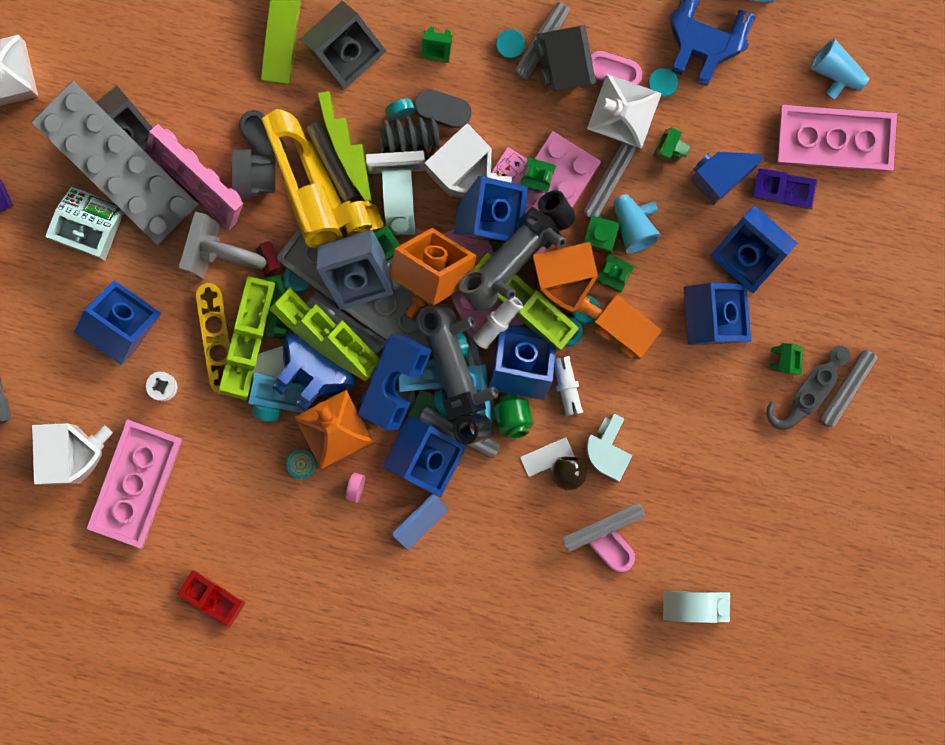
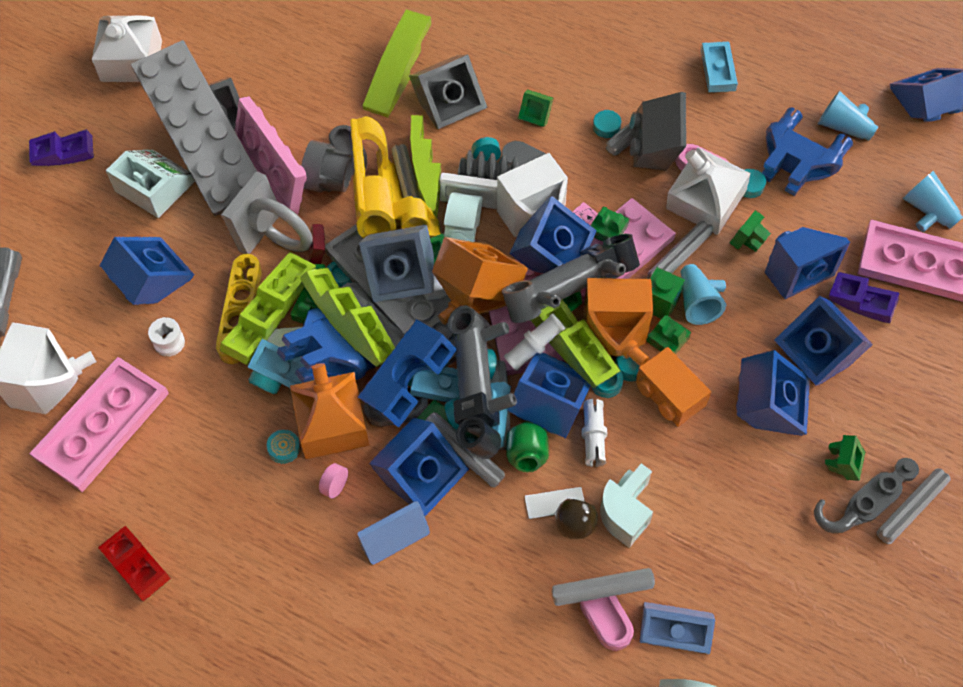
camera: 15 degrees right, 25 degrees down
none -> medium blue slope [639,602,715,654]

